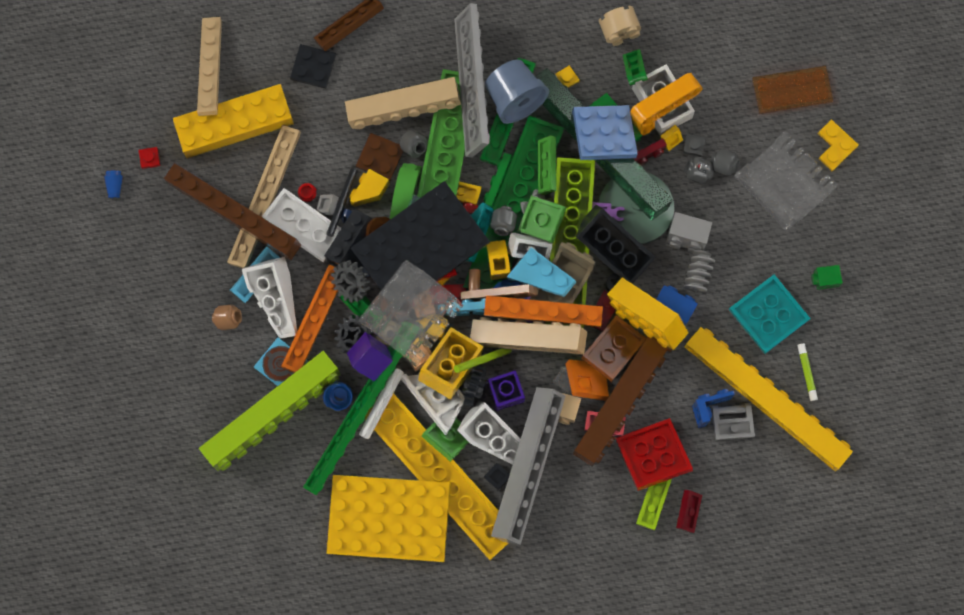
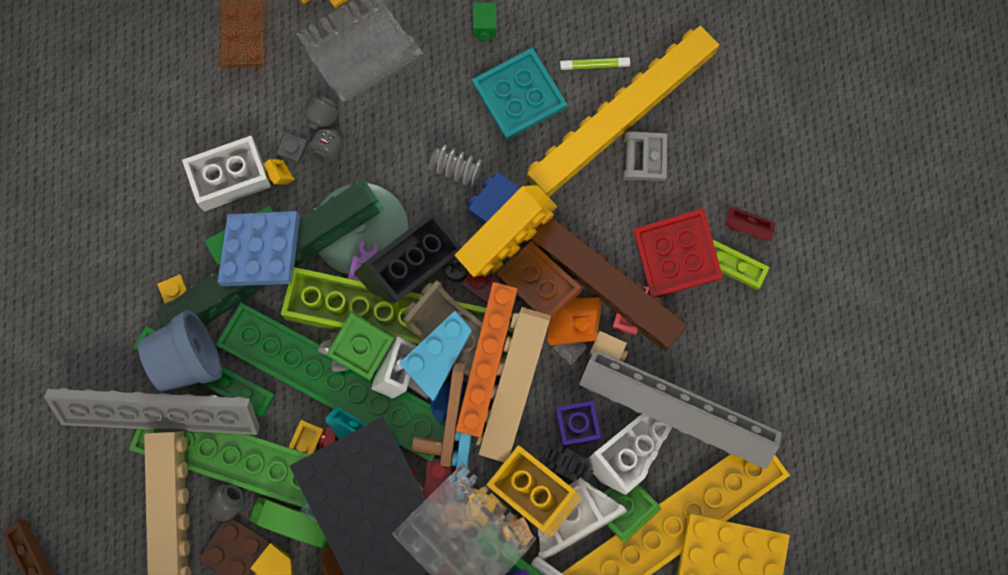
camera: 85 degrees left, 0 degrees up
lime bar [454,348,512,373] -> none
green plate [484,153,513,209] -> none
black plate [484,463,510,491] -> none
yellow slope [486,240,510,280] -> none
dark grey head [491,206,517,236] -> none
bright green tile [538,136,556,195] -> none
tan brick [599,6,641,46] -> none
green plate [622,49,648,86] -> none
dark red plate [629,139,667,167] -> none
light orange beam [630,73,703,135] -> none
light grey brick [666,212,712,253] -> none
blue bracket [692,389,735,428] -> none

